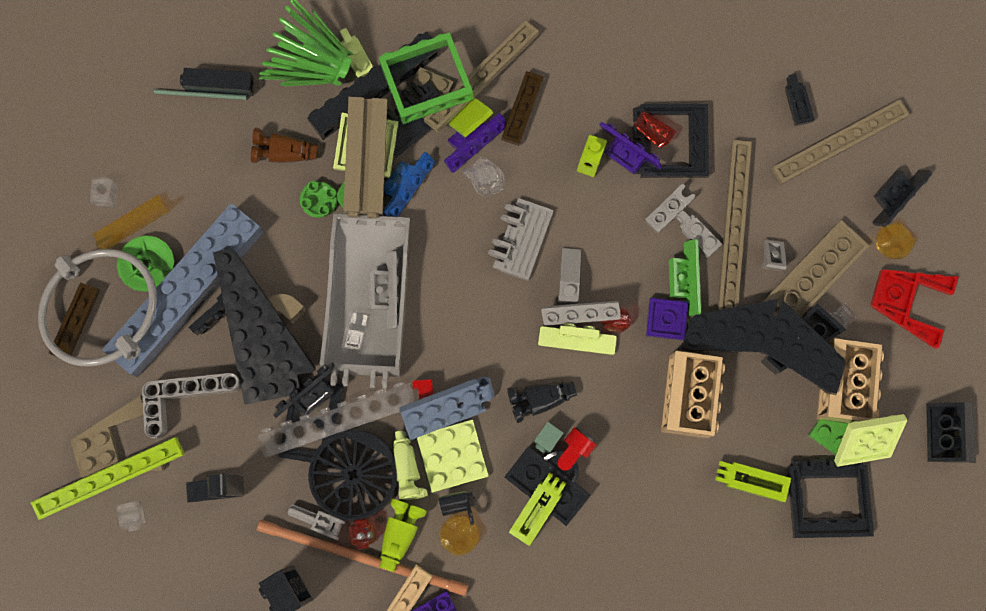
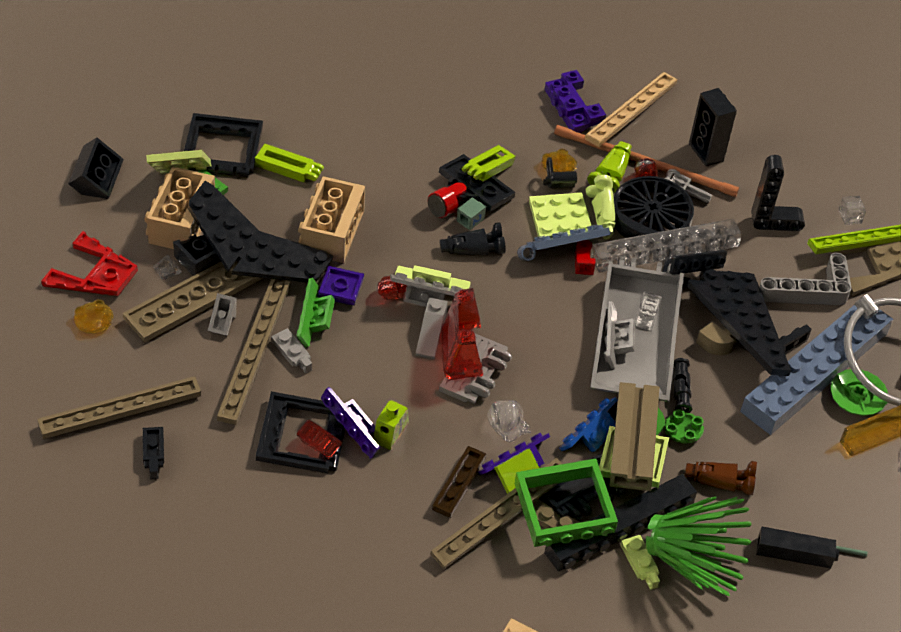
camera: 175 degrees left, 30 degrees down
light grey plate [645,184,695,234] -> none
black bracket [872,170,933,227] -> none
none -> clear red windscreen [442,288,483,380]
none -> black piece [673,358,693,413]

